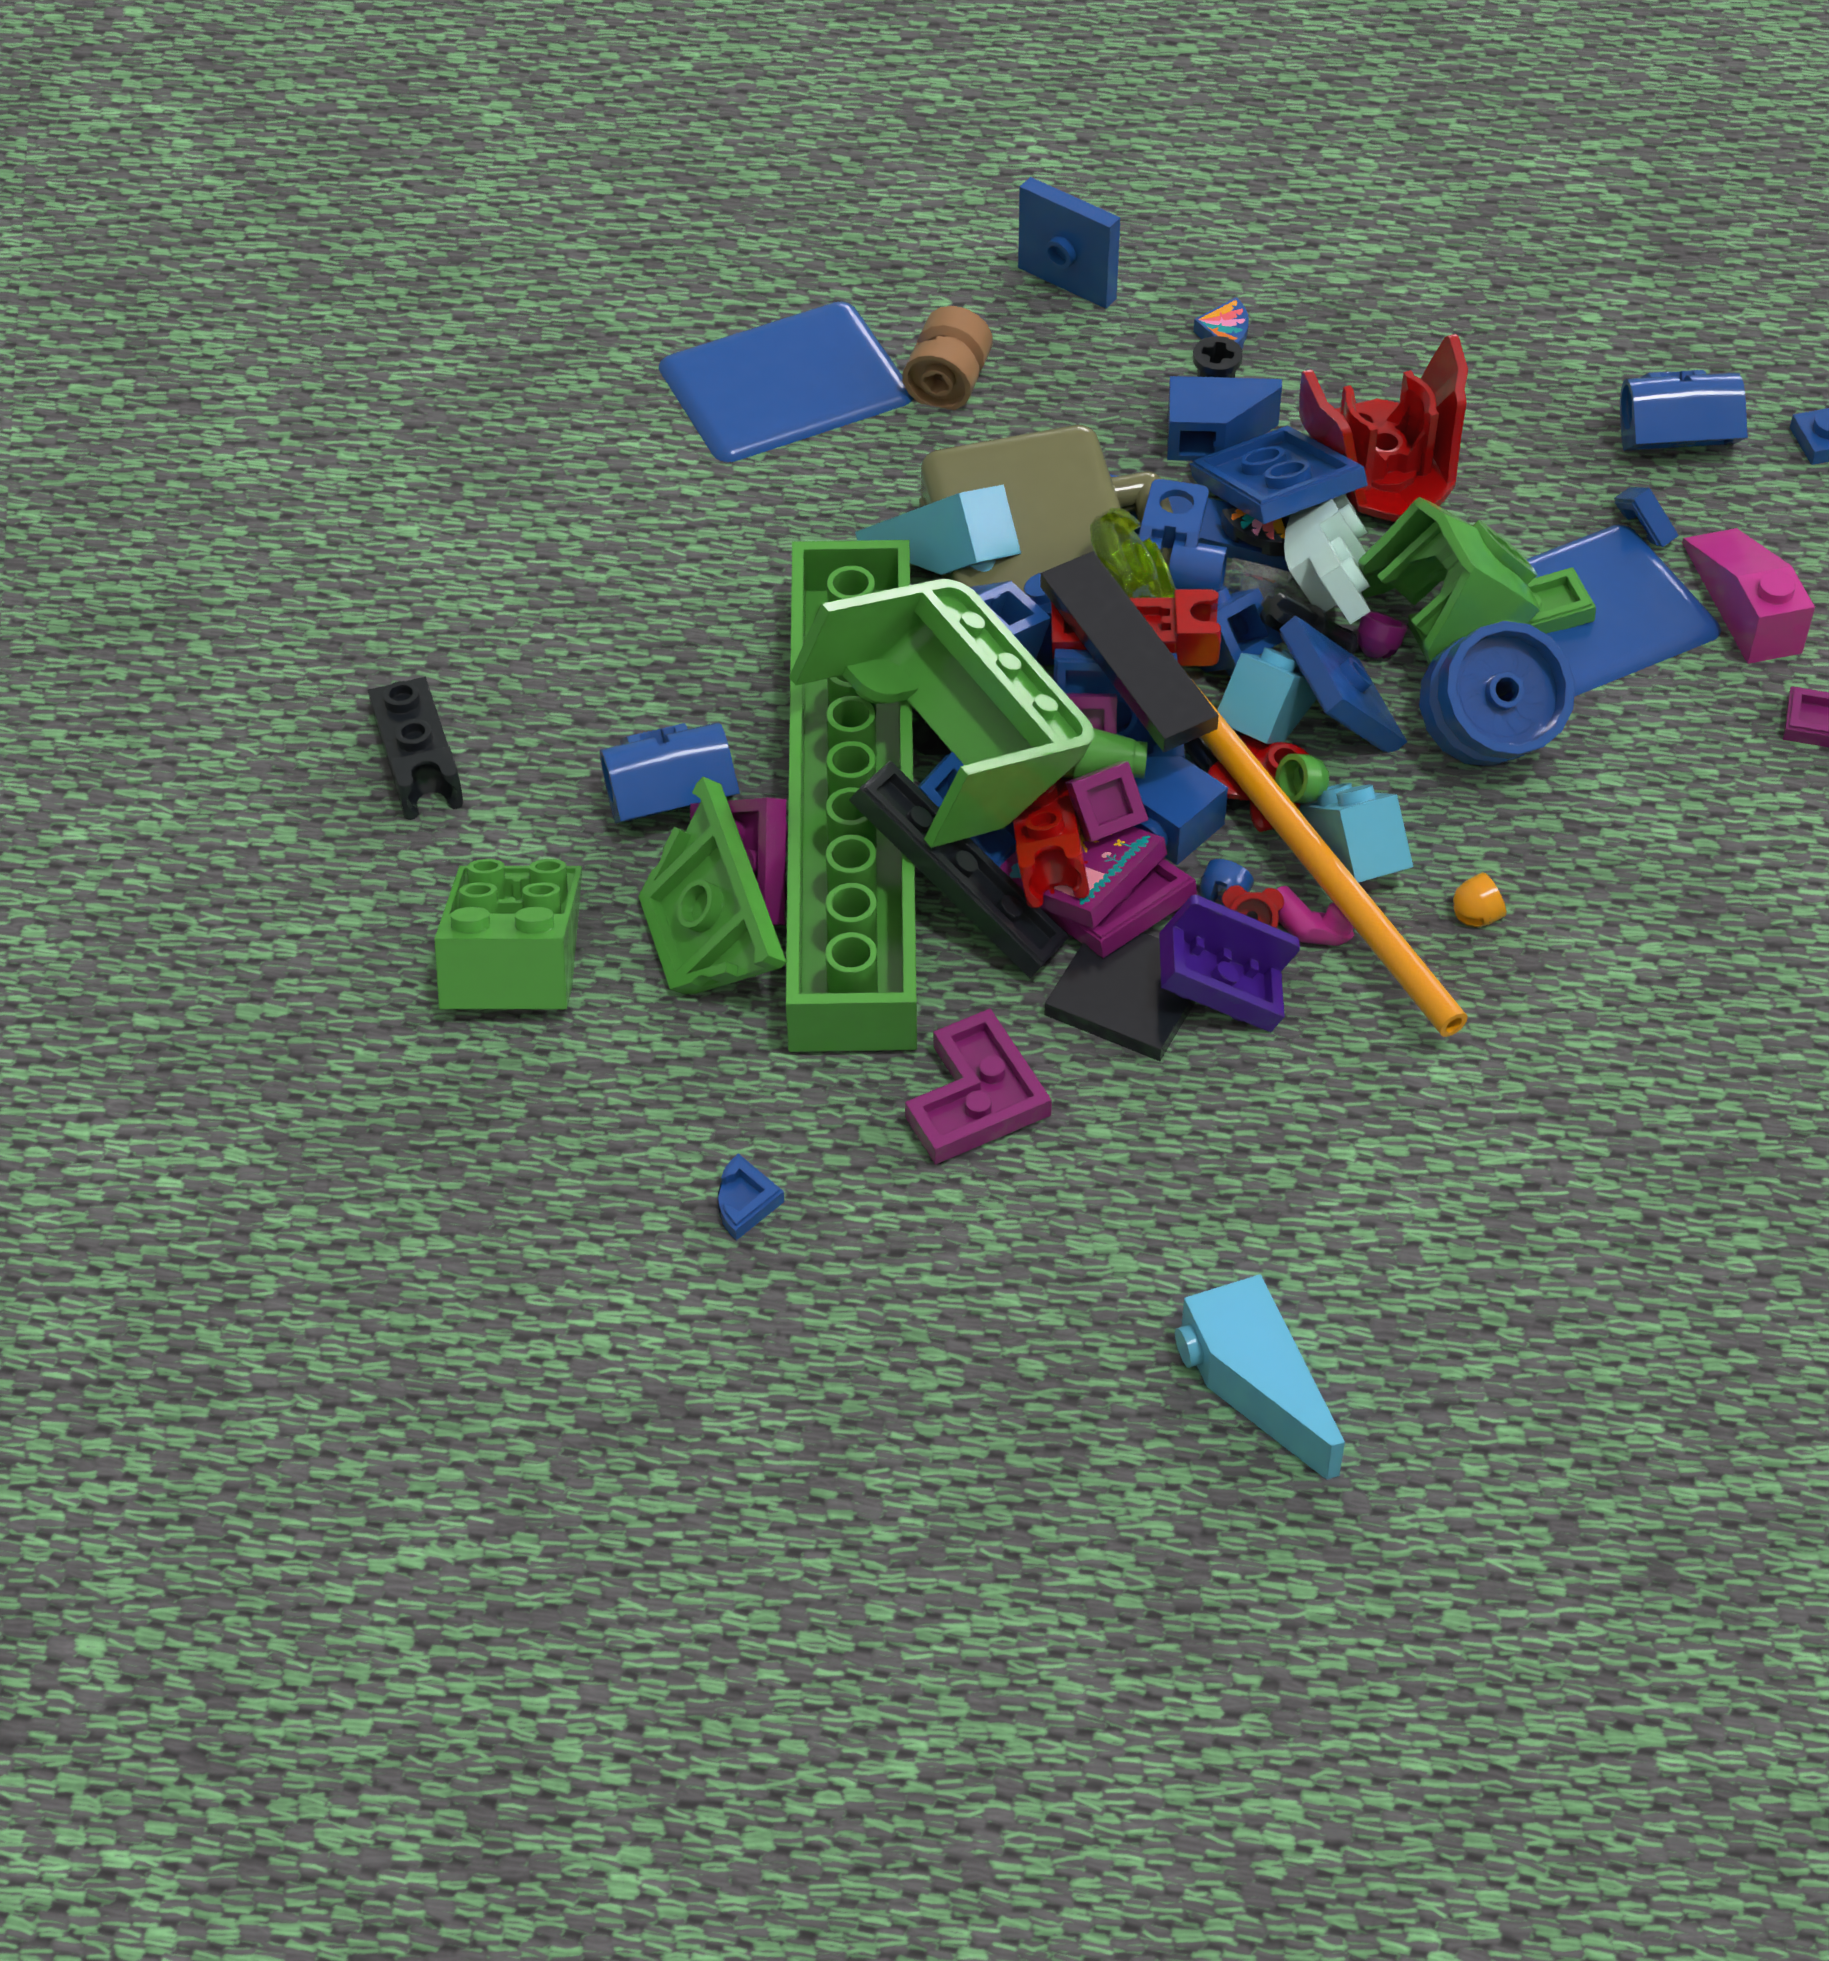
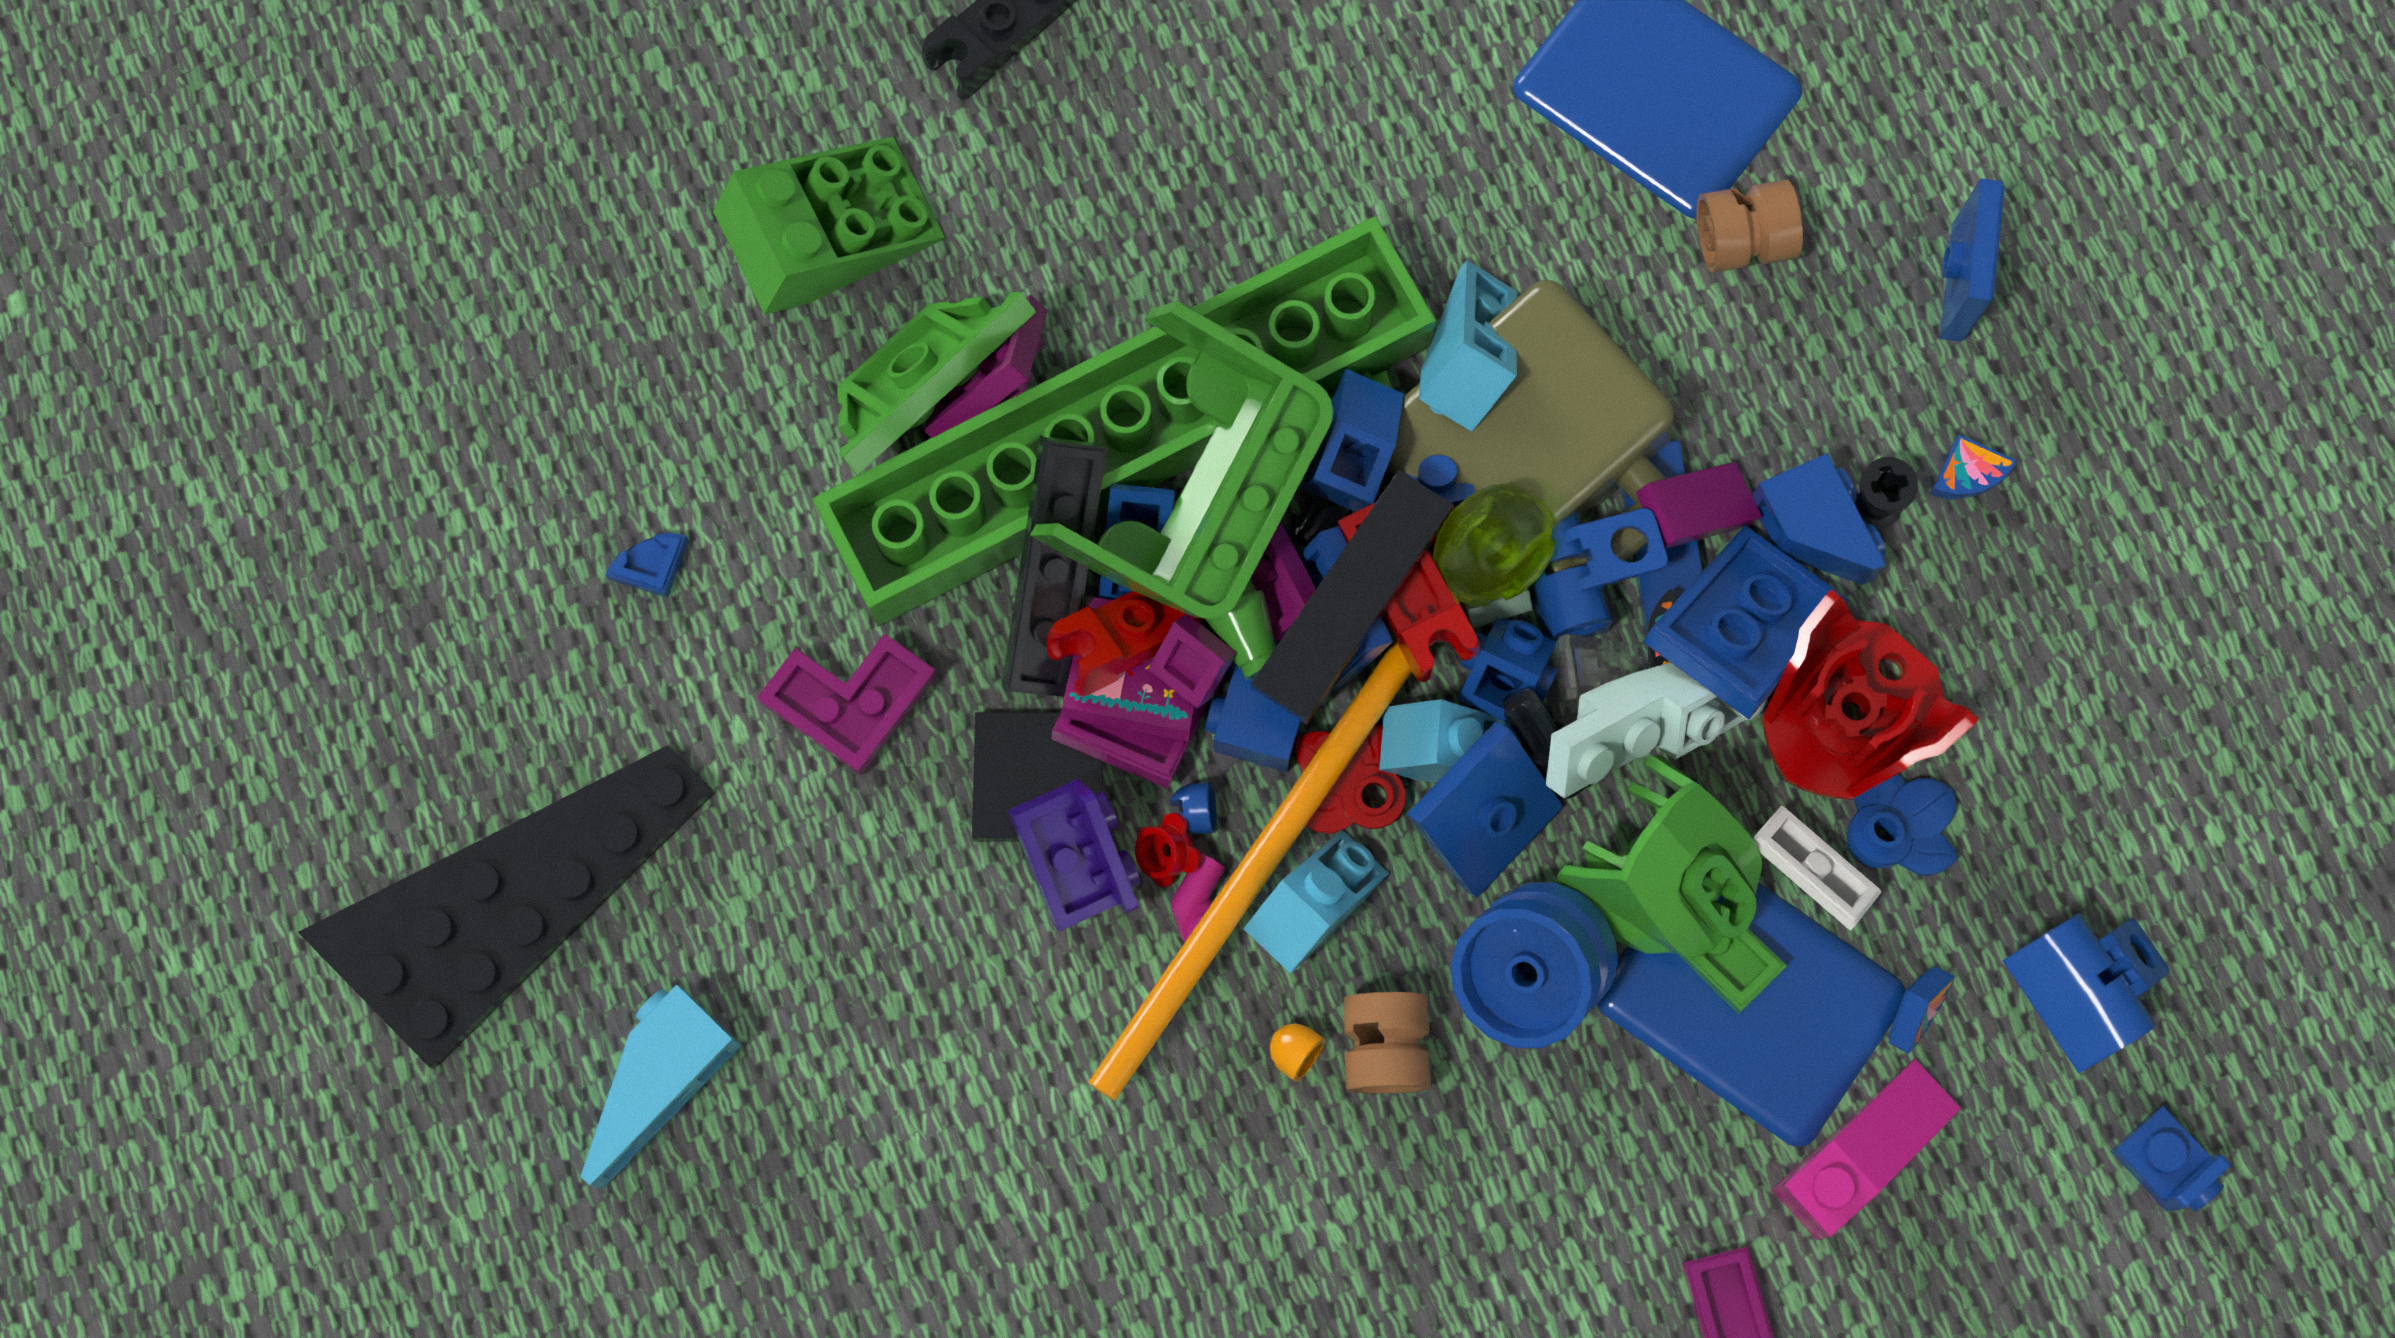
camera: 65 degrees right, 25 degrees up
blue piece [600,722,740,824] -> none
bright green hinge [1275,754,1329,804] -> none
magenta hinge [1357,611,1408,659] -> none
none -> black wing [298,745,715,1069]
none -> medium nougat wheel [1343,992,1431,1094]
none -> magenta tile [1636,462,1762,549]
none -> white slope [1752,805,1882,931]
none -> blue plate [1847,773,1959,876]

